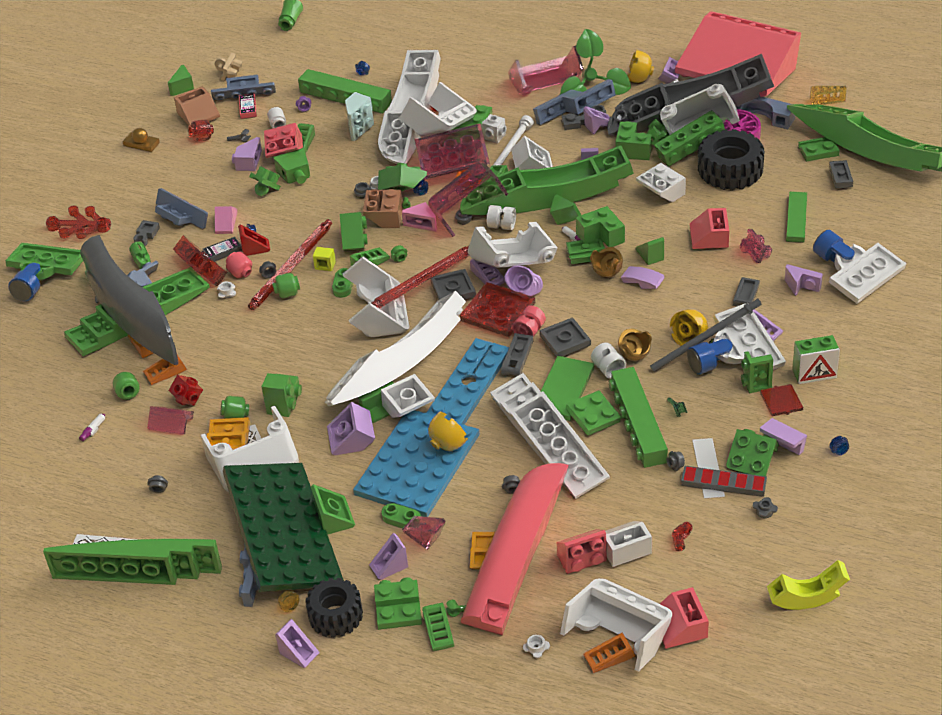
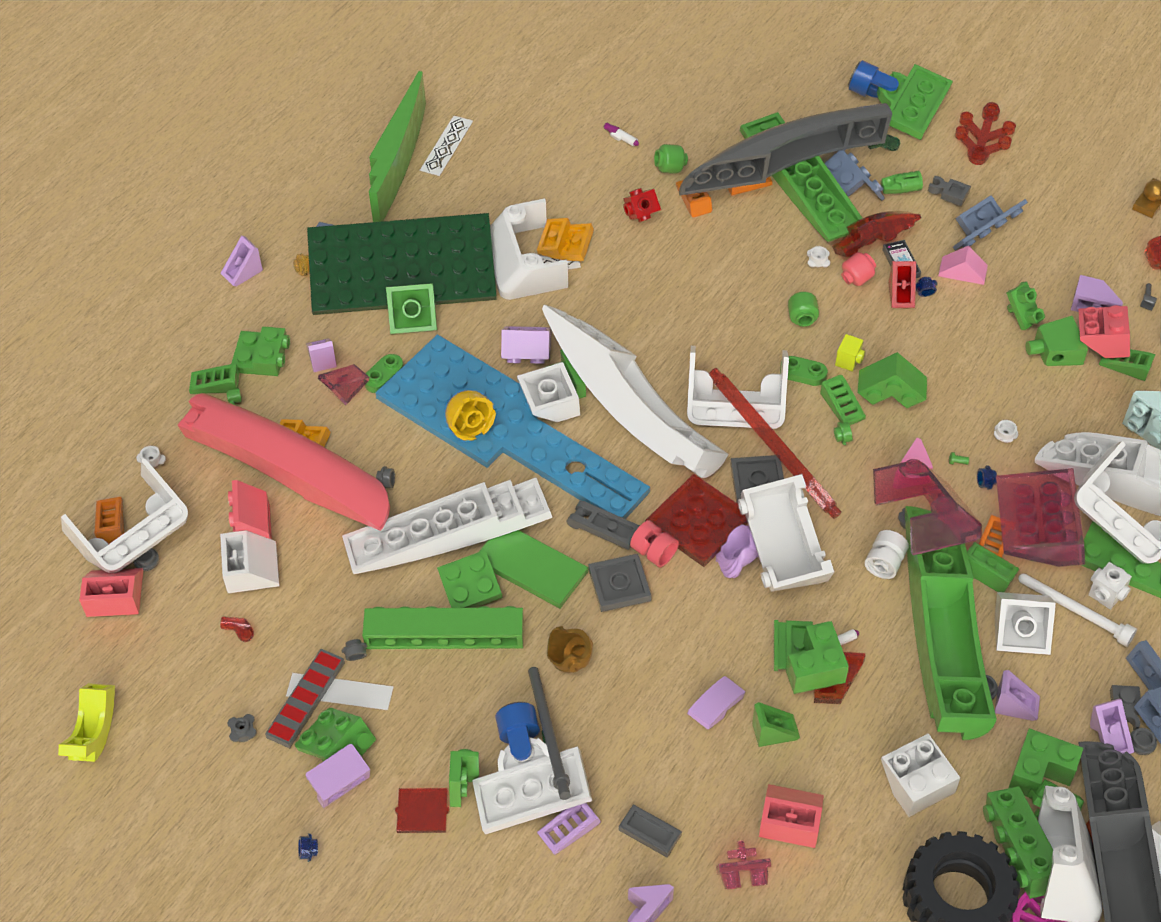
camera: 100 degrees right, 10 degrees up
clear pink panel [147,406,194,434] -> none
dark grey plate [147,475,168,493] -> none
bright green head [220,396,249,419] -> none
clear red piece [248,219,332,310] -> none
dark grey plate [259,261,276,278] -> none
bright green brick [261,373,302,417] -> none
black tyre [305,578,363,638] -> none
dark grey plate [354,182,371,198] -> none
nougat slope [363,189,402,228] -> none
bright green slope [378,163,427,191] -> none
bright green slope [550,194,581,225] -> none
pearl gold cap [590,247,623,278] -> none
white wheel [591,343,626,379] -> none
clear green hand [667,397,688,417] -> none
yellow cylinder [670,309,708,346] -> none
piece [792,335,840,384] -> none

